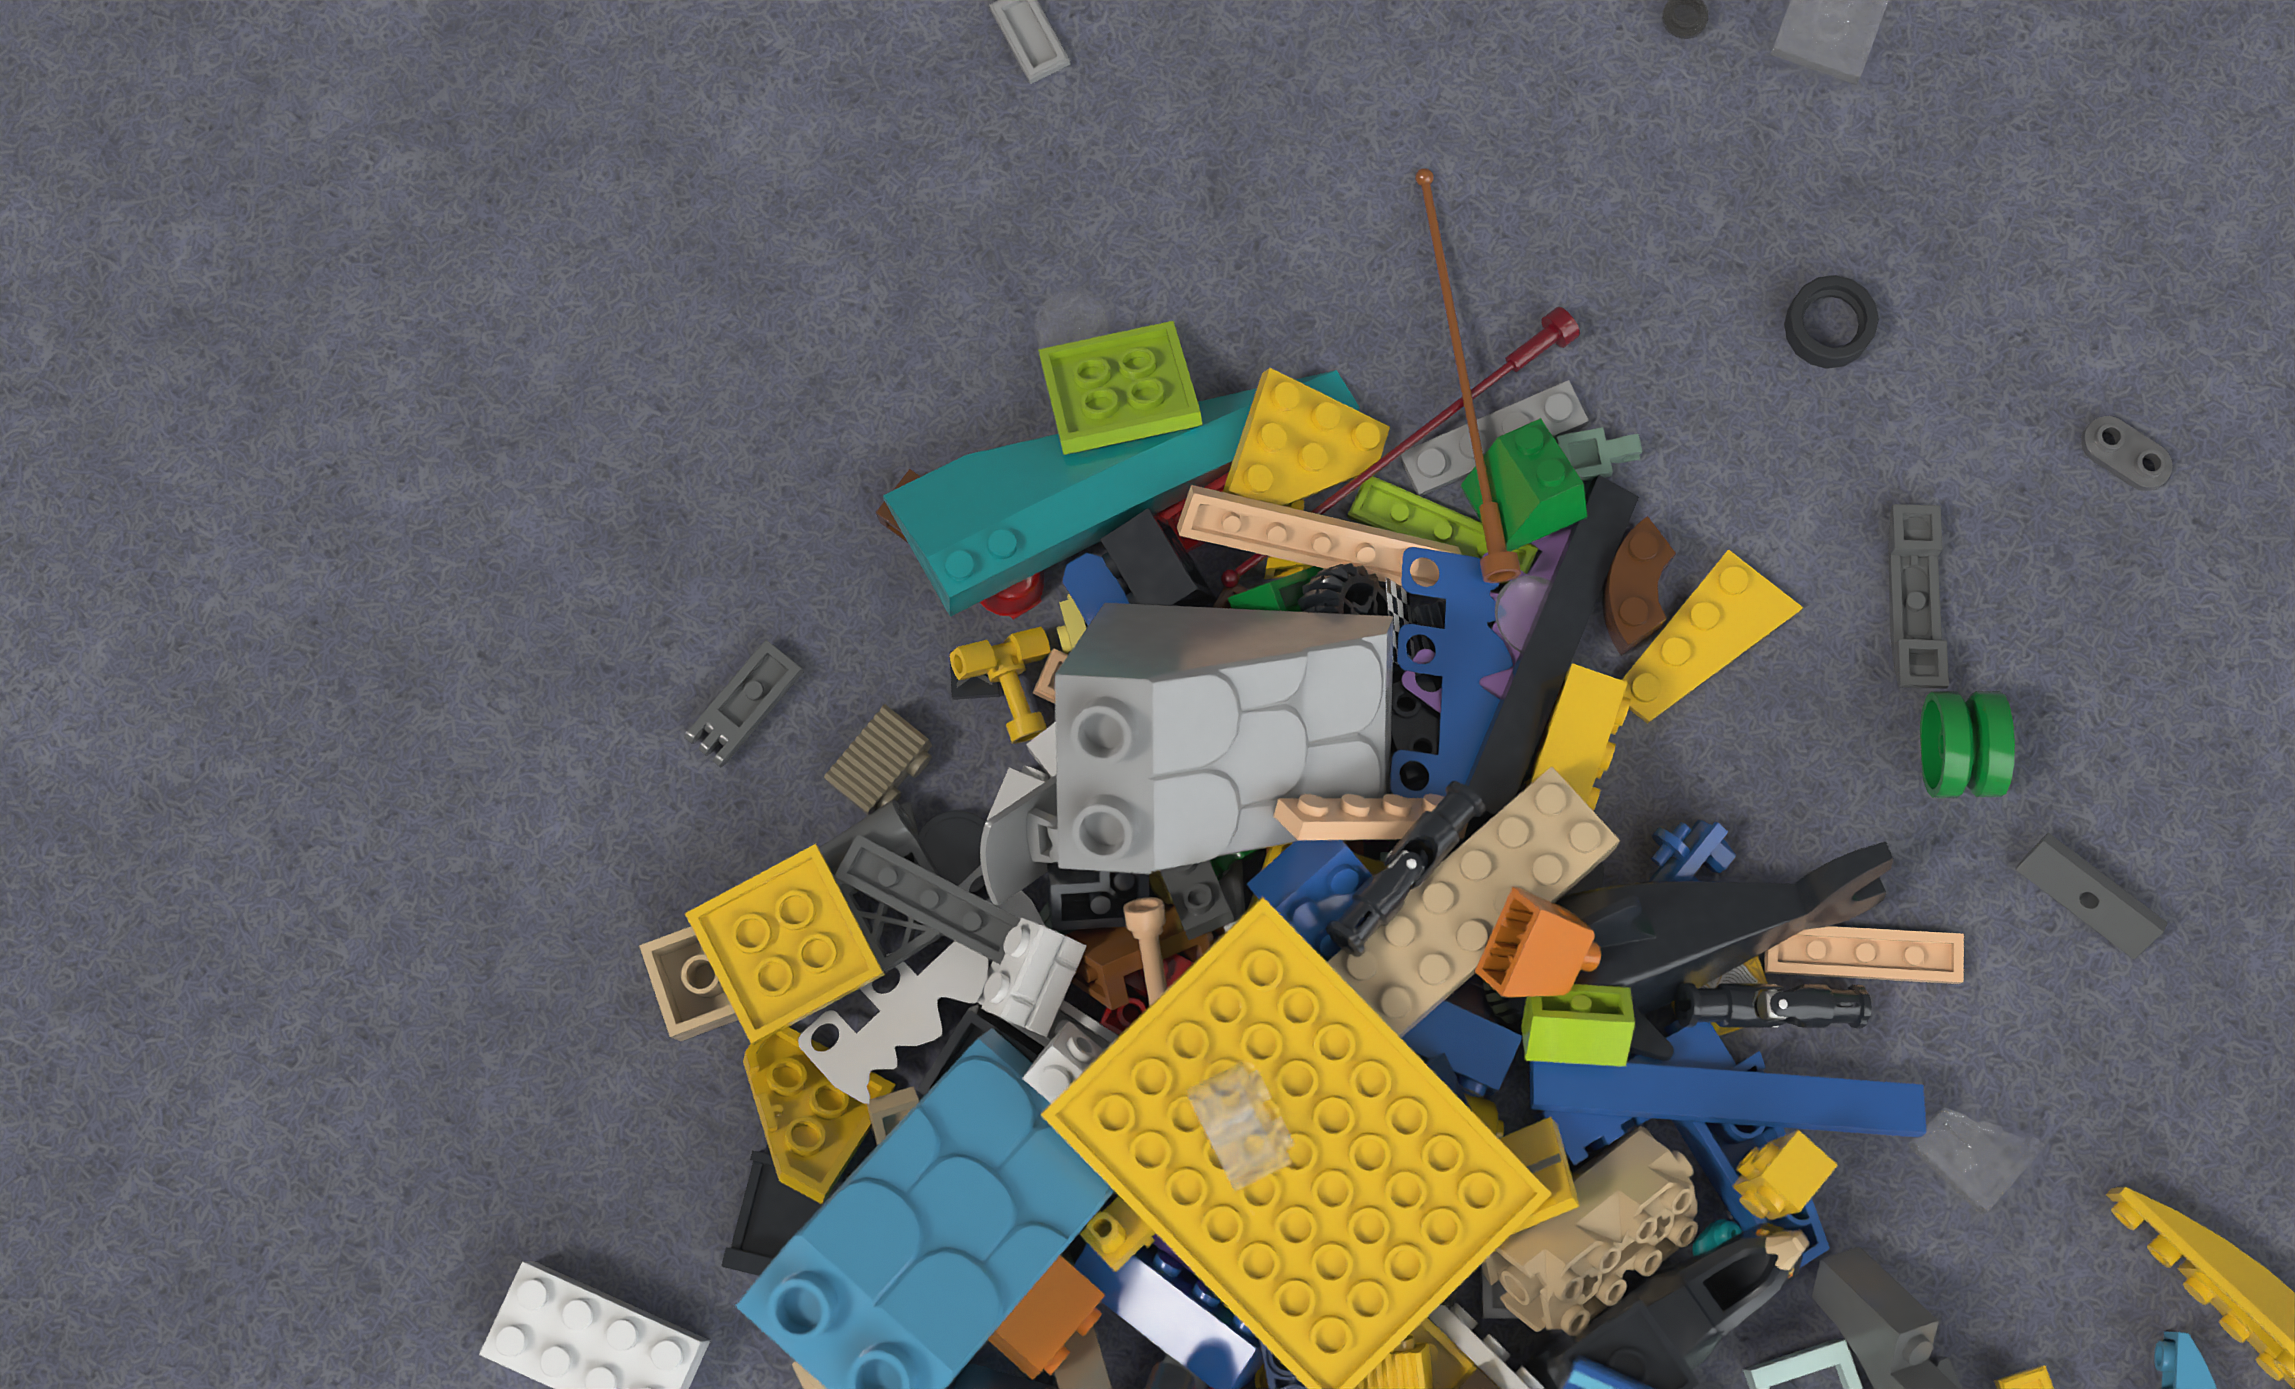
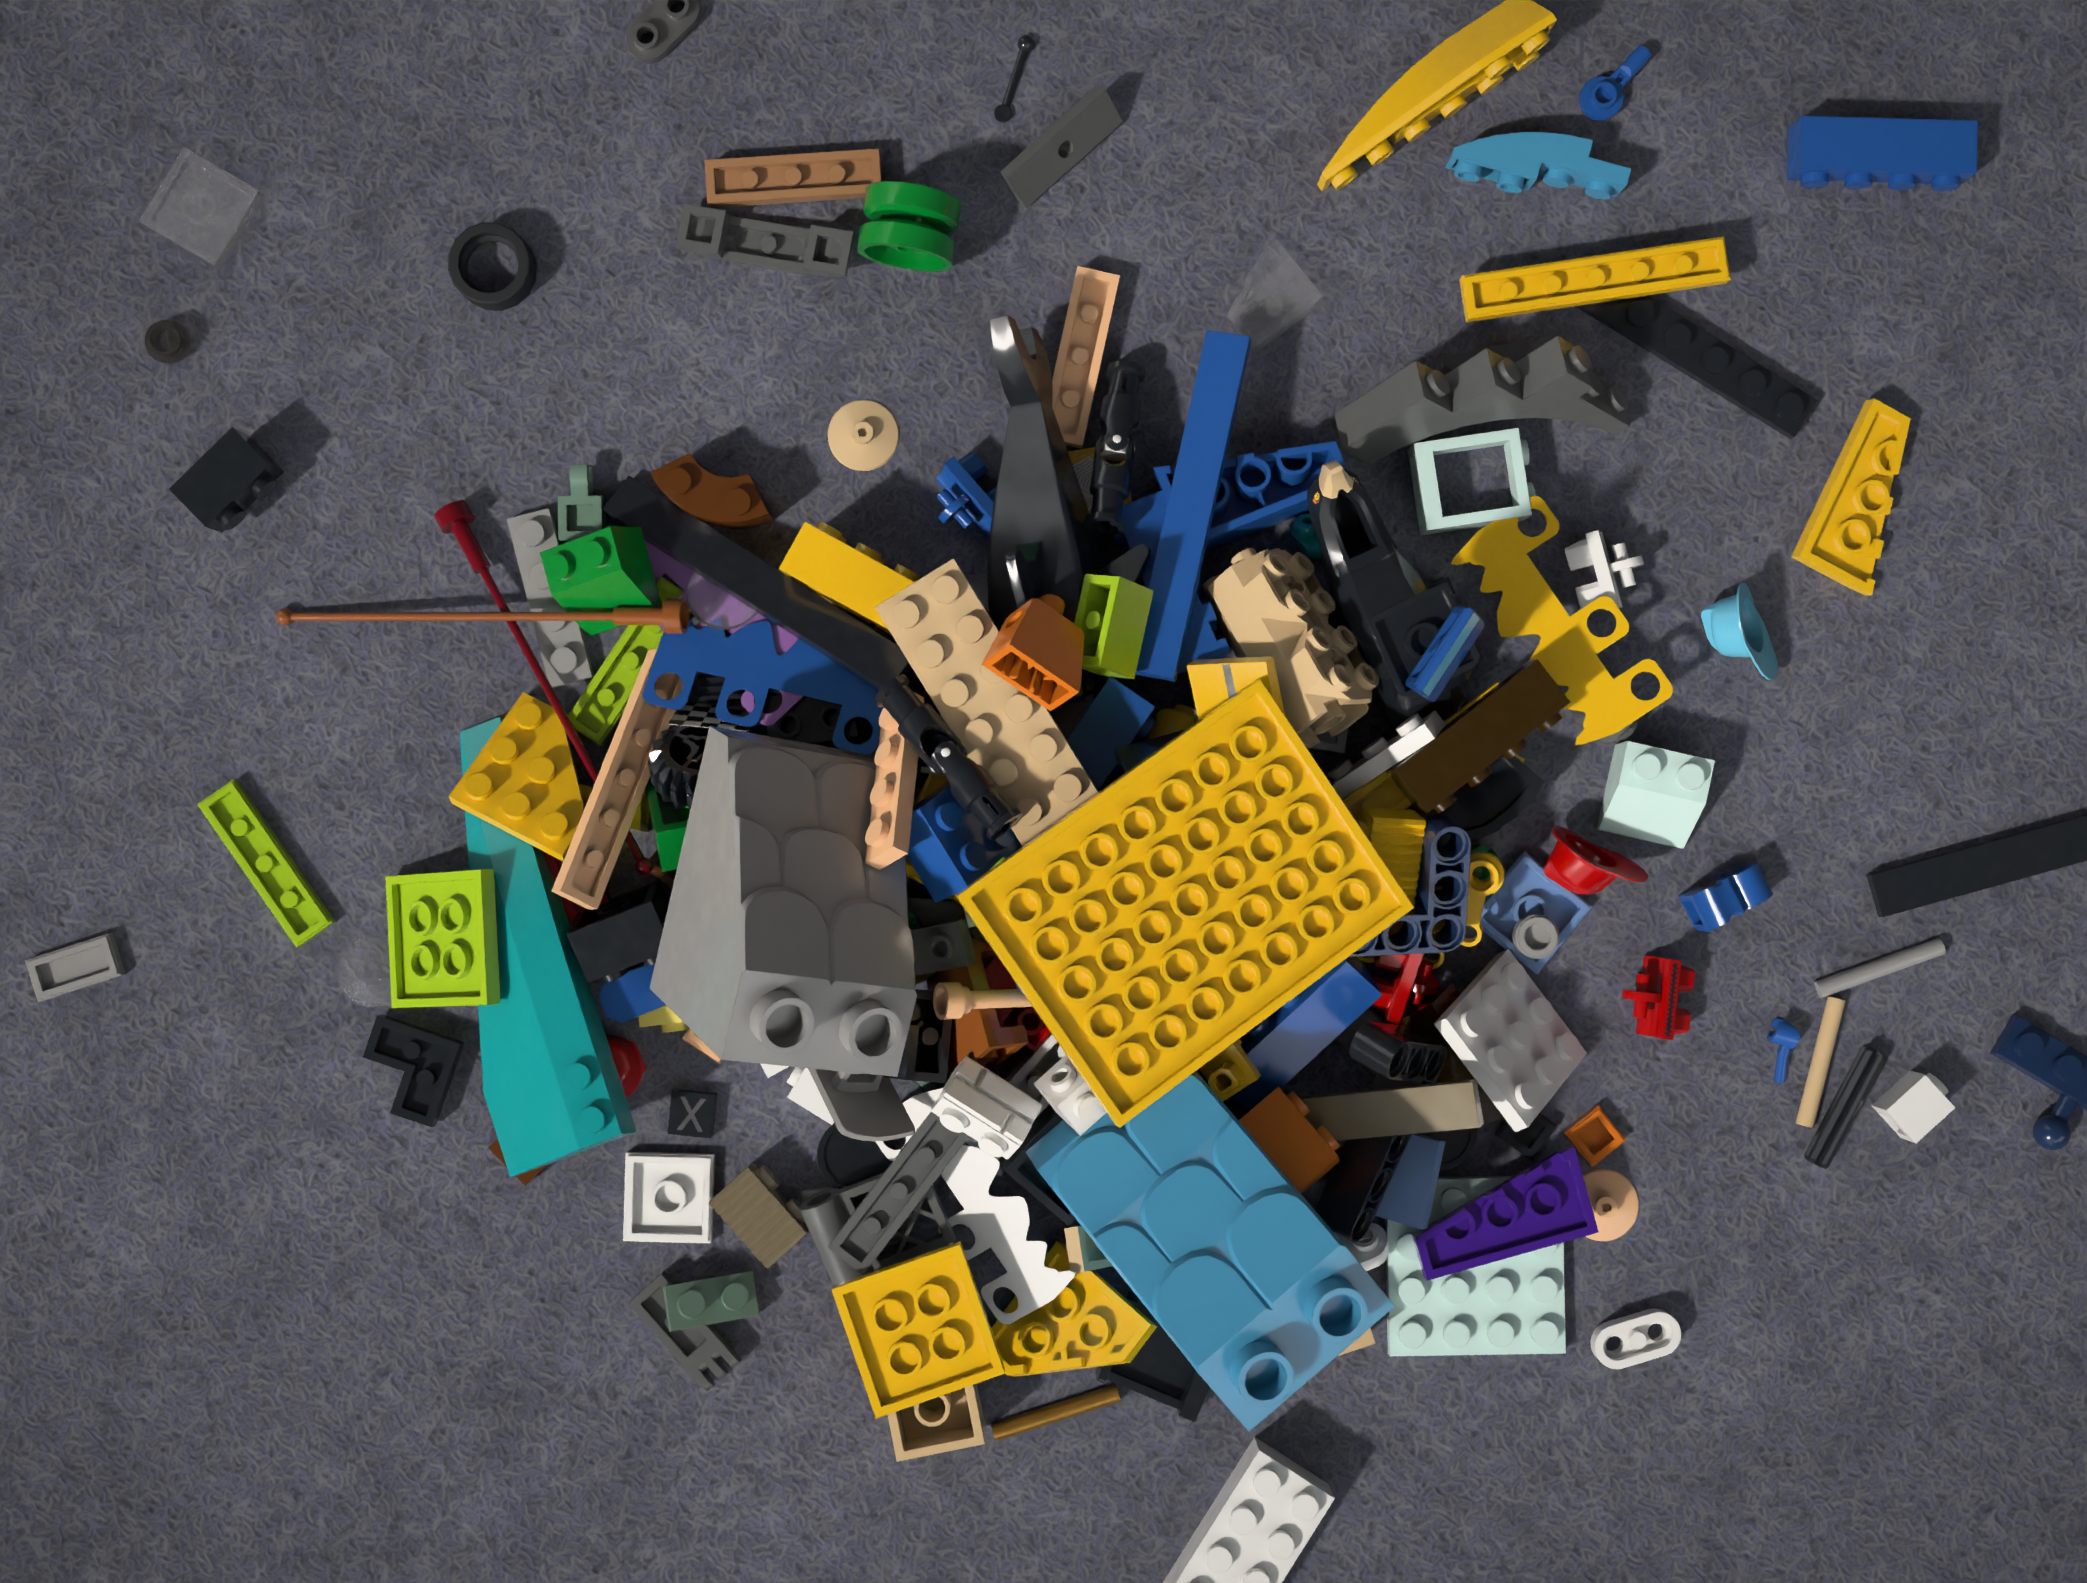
camera: 85 degrees left, 10 degrees up
yellow bar [950,627,1050,744] -> none
clear brick [1187,1062,1295,1191] -> none
yellow wing [1622,549,1803,724] -> none
yellow brick [1732,1130,1838,1220] -> none
none -> black brick [169,427,284,533]
none -> lime tile [197,779,335,948]
none -> black plate [363,1014,465,1127]
none -> white tile [623,1152,715,1243]
none -> sand green plate [663,1271,759,1332]
none -> medium nougat plate [704,148,882,208]
none -> tan piece [828,399,900,471]
none -> pearl gold bar [991,1384,1122,1441]
none -> black hinge [994,35,1035,123]

